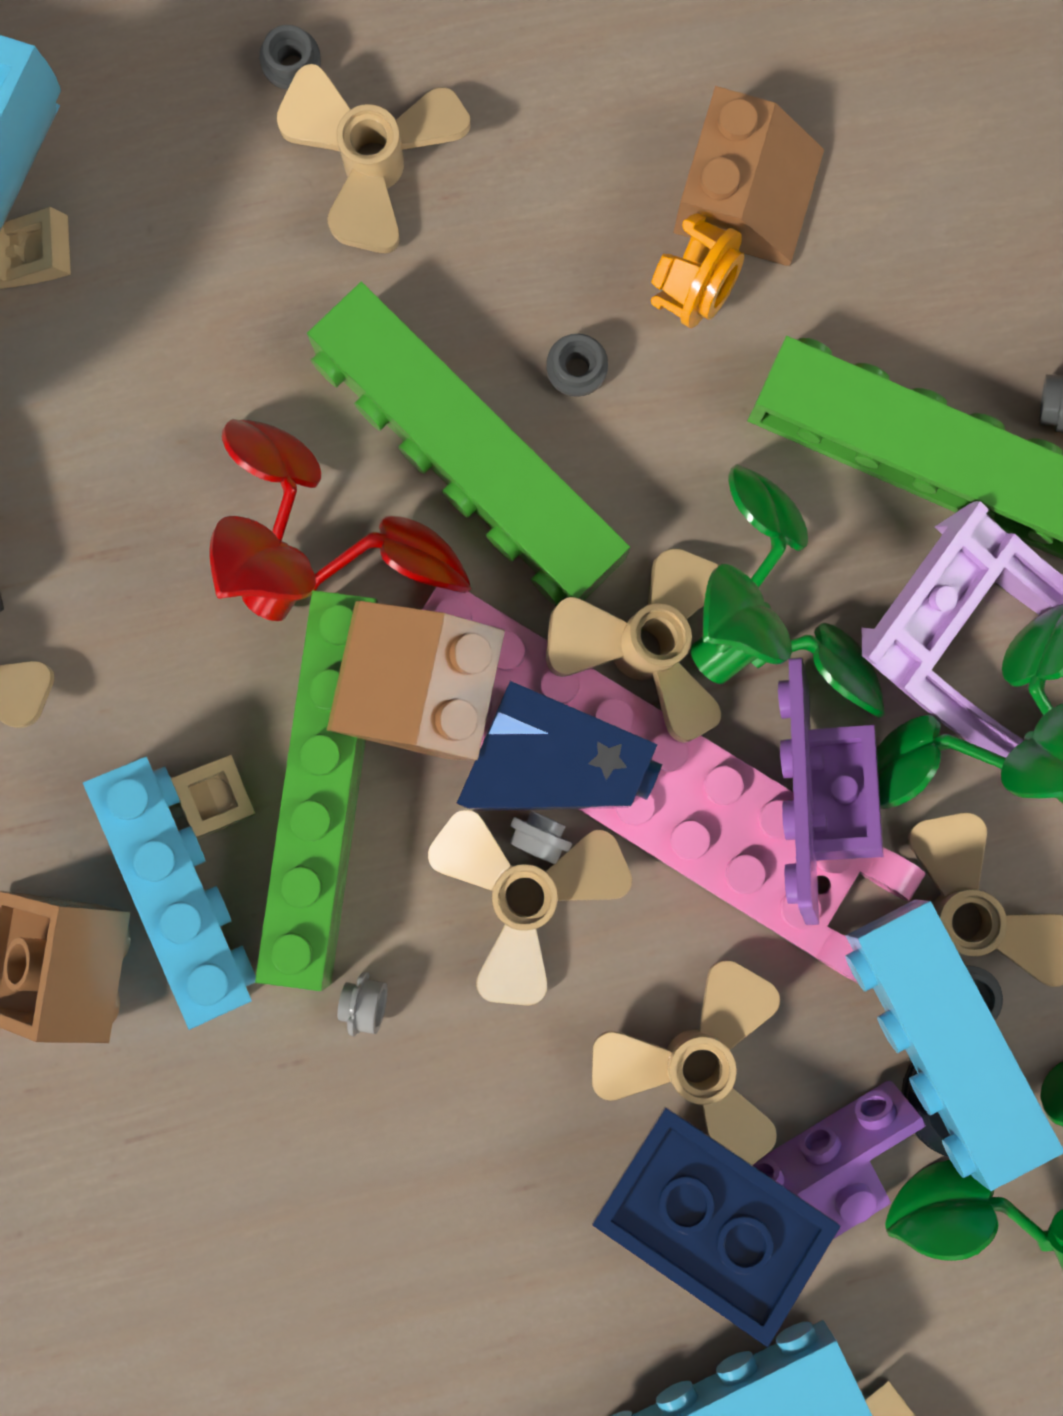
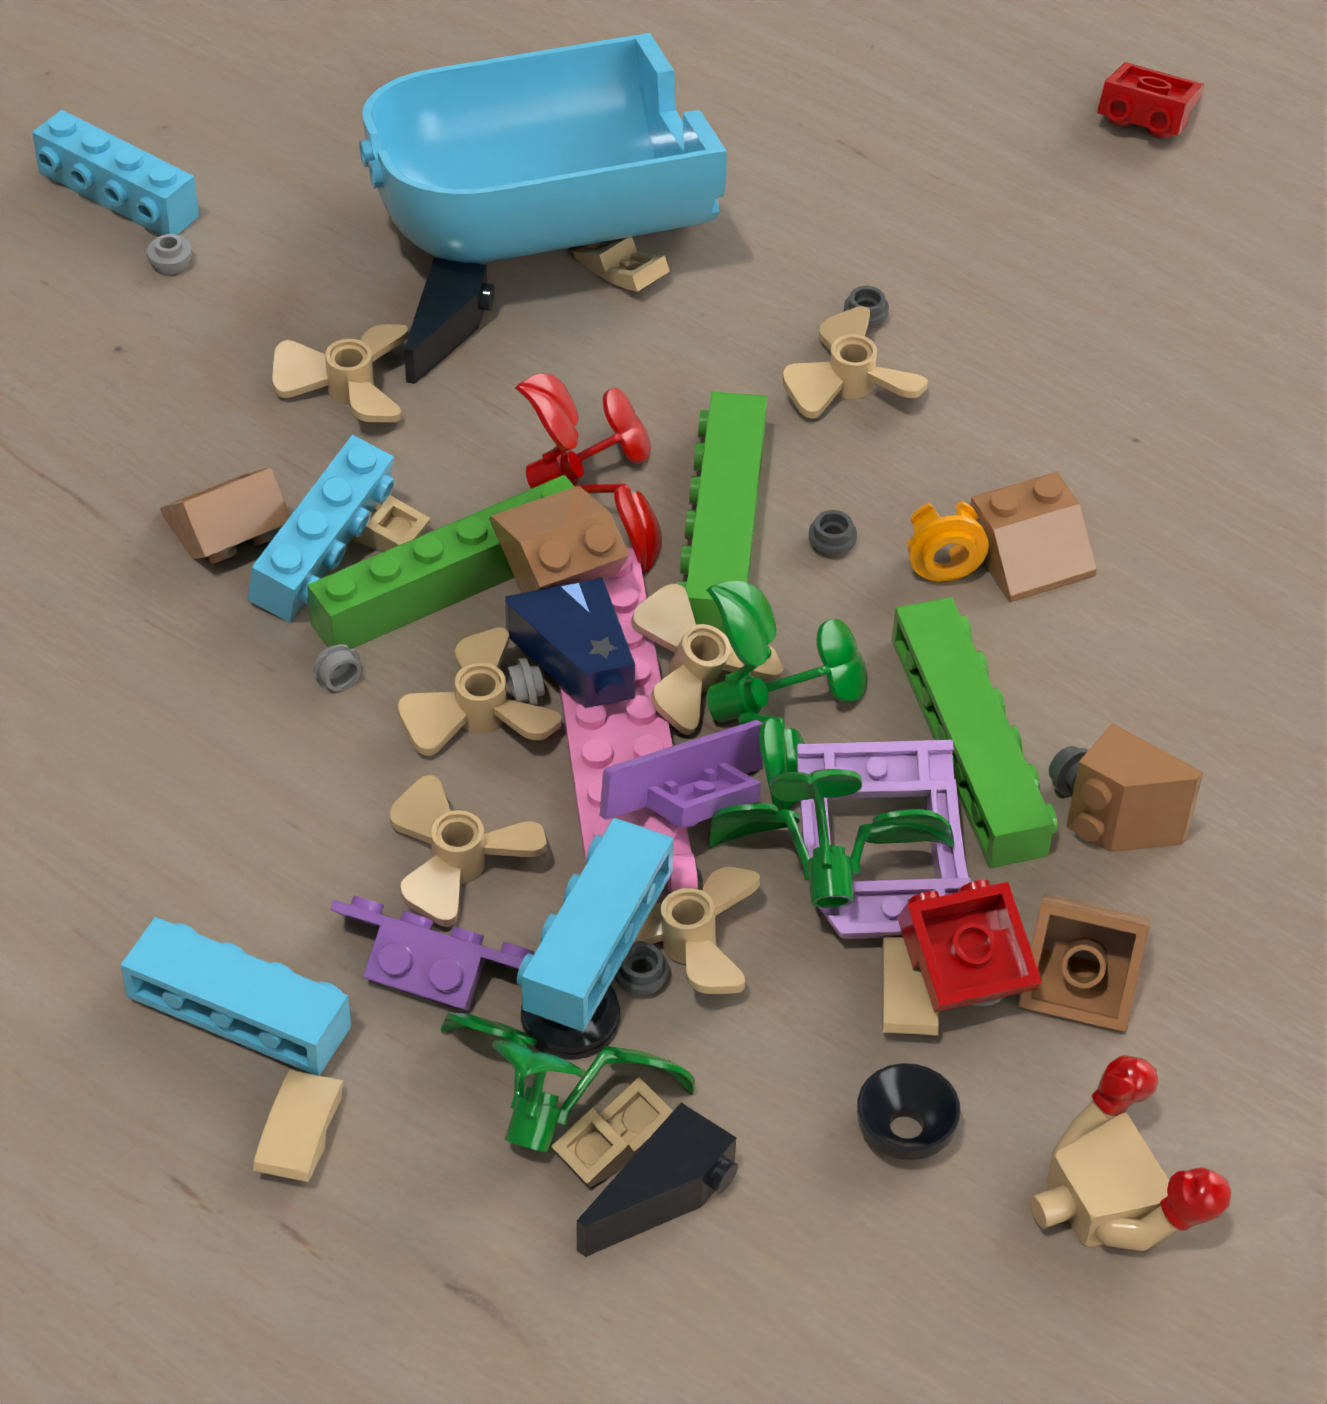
camera: 50 degrees right, 35 degrees down
dark blue plate [592,1106,841,1347] -> none

